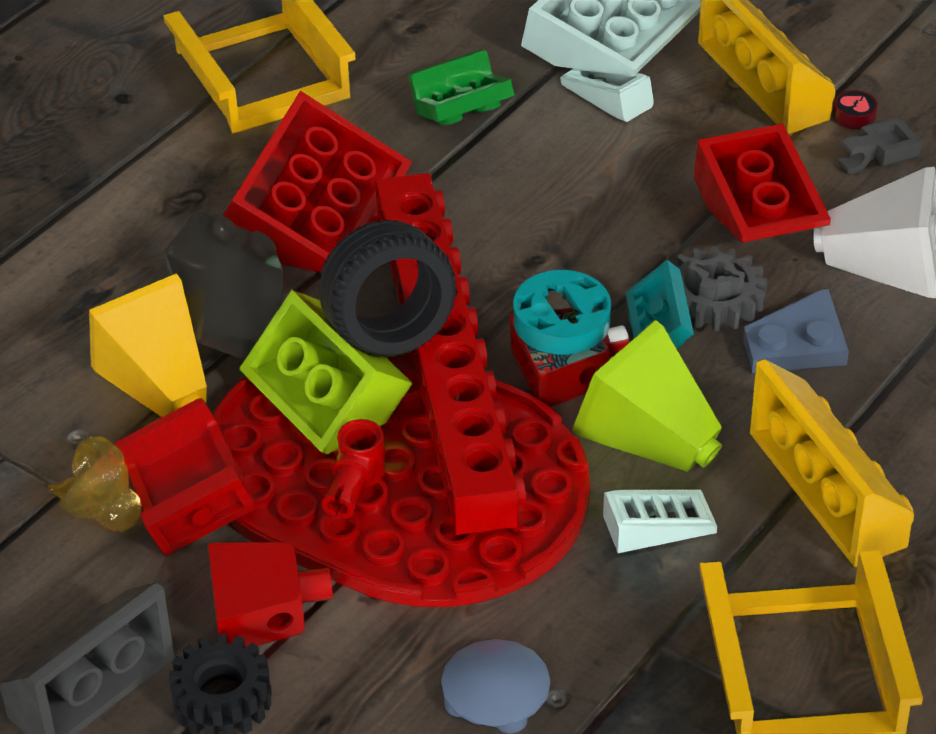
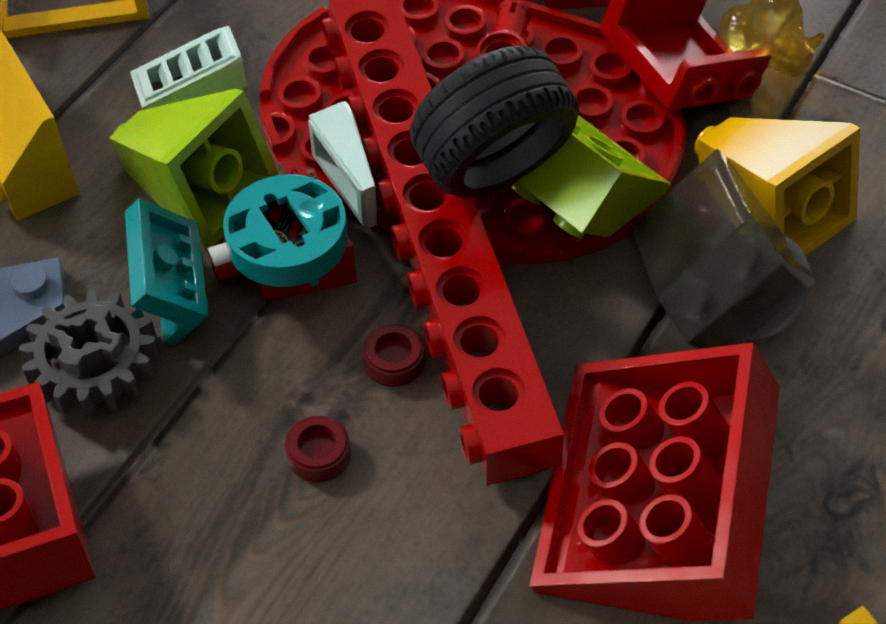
camera: 175 degrees right, 10 degrees up
none -> dark red tile [285,416,351,482]
none -> light aqua slope [308,101,377,229]
none -> dark red tile [363,324,425,387]

